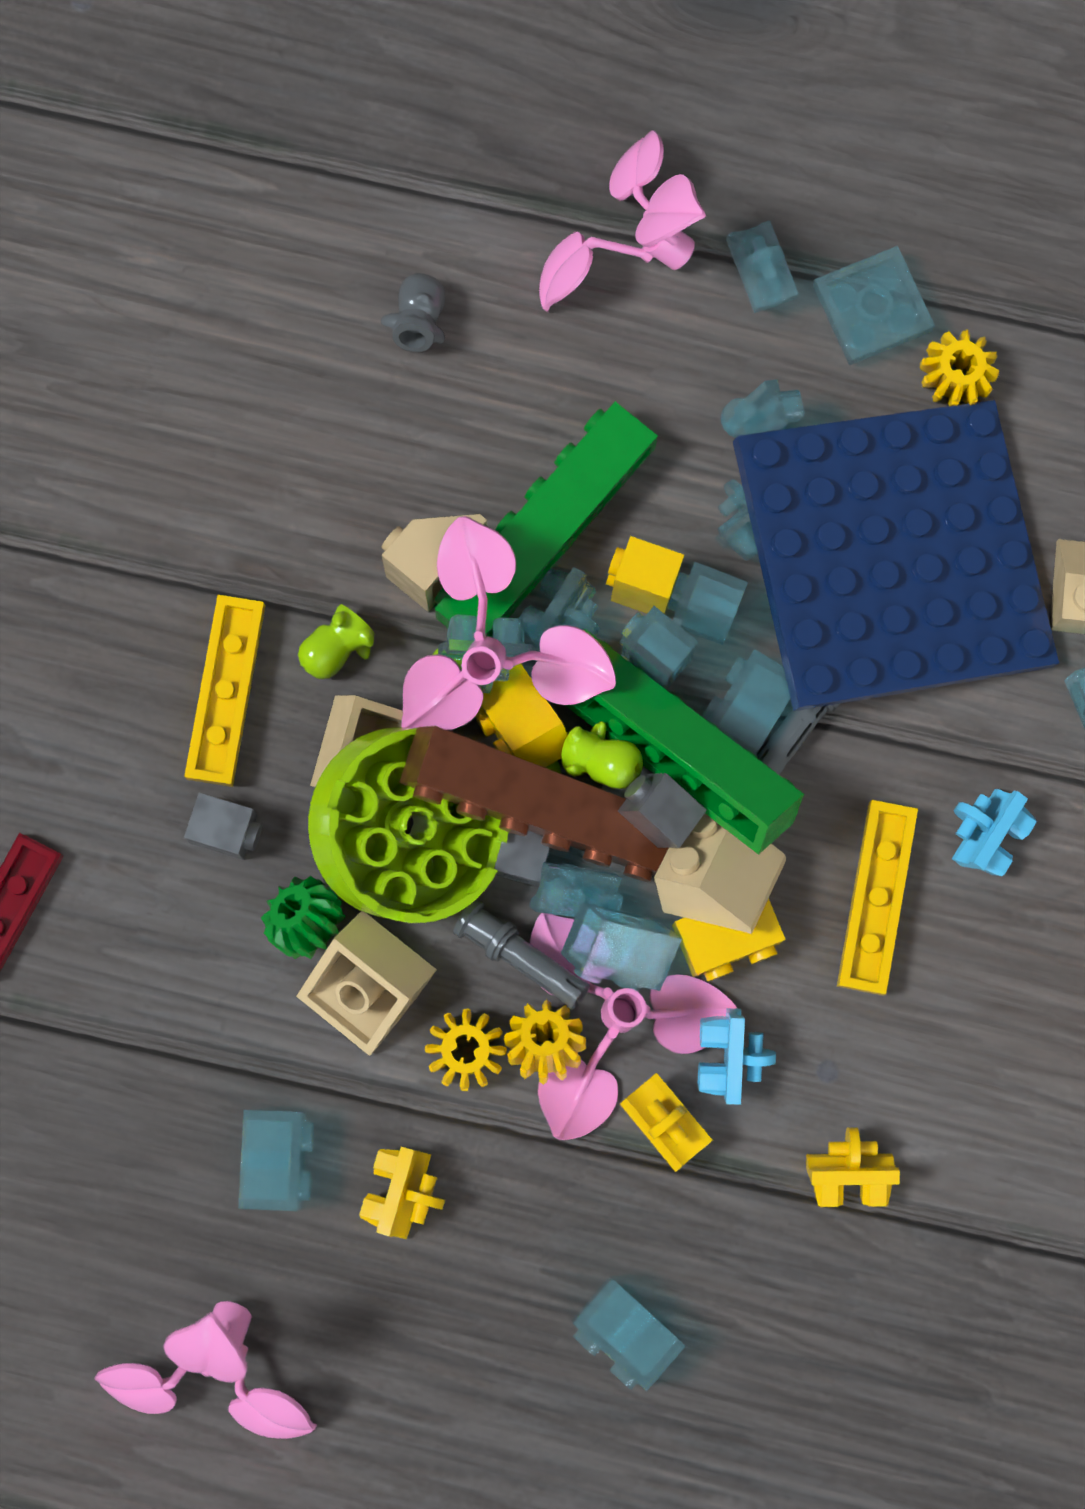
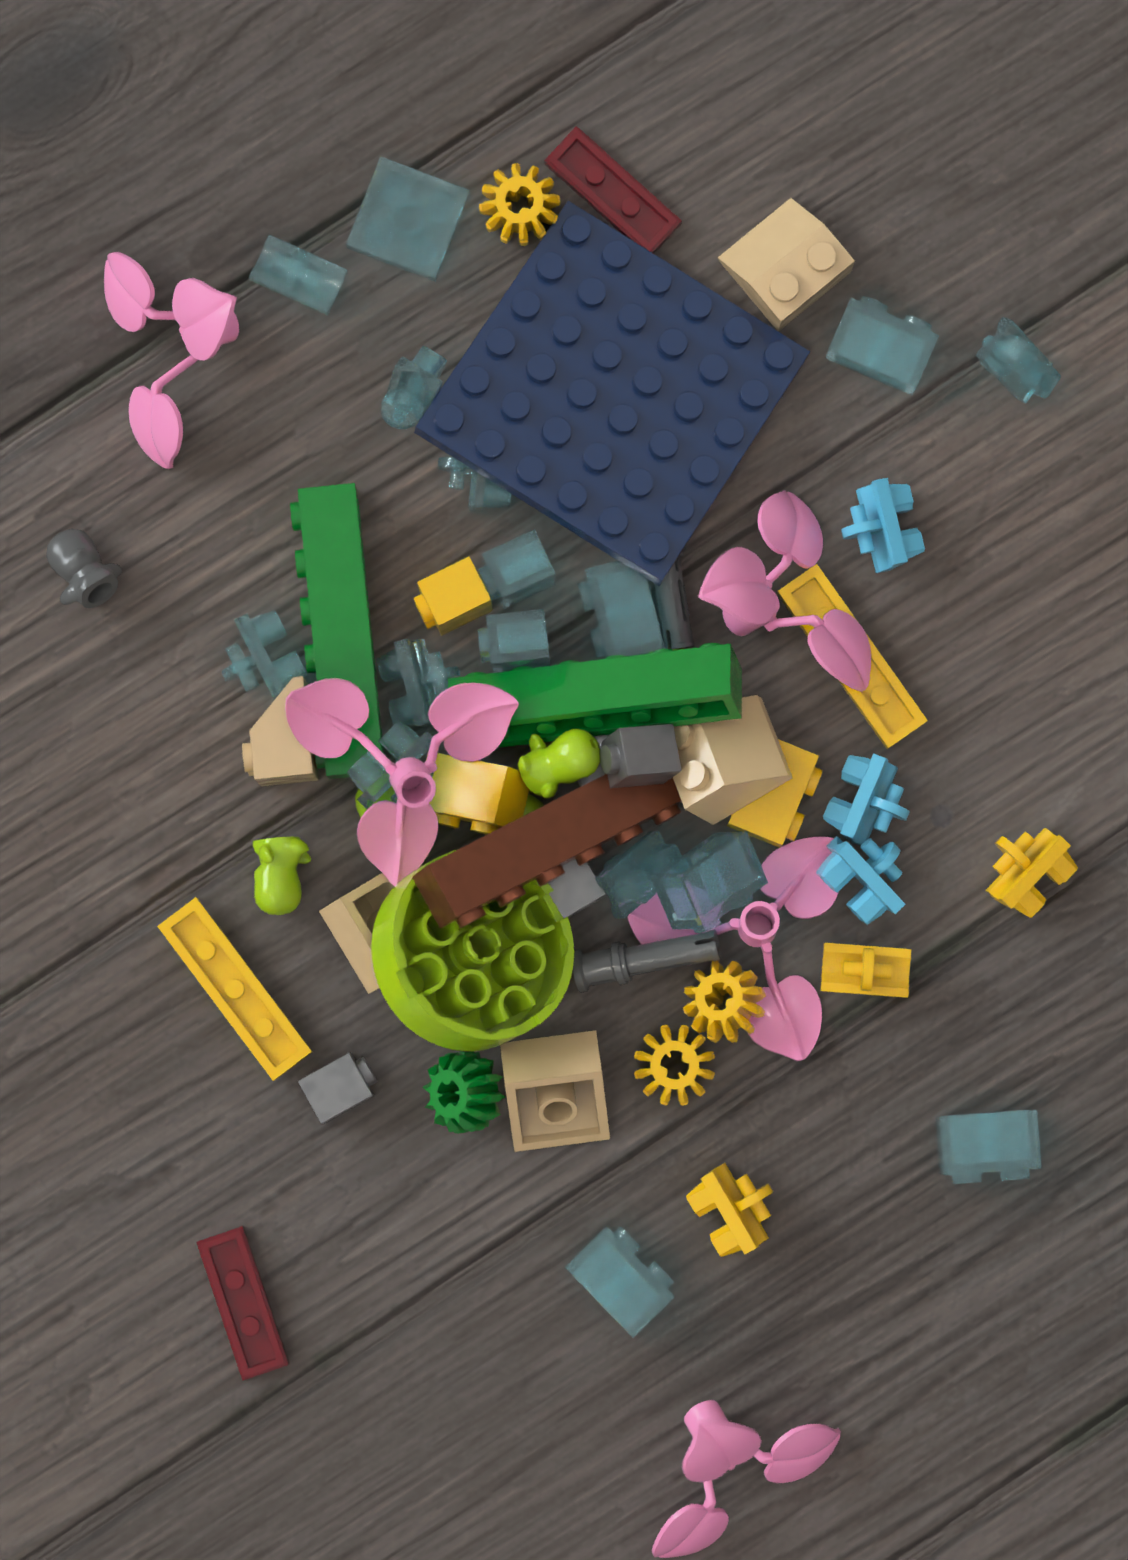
camera: 40 degrees left, 5 degrees up
none -> clear light blue hips [221,611,308,699]
none -> dark red tile [544,126,682,254]
none -> bright pink plant [698,490,871,692]
none -> medium azure hips [823,753,910,846]

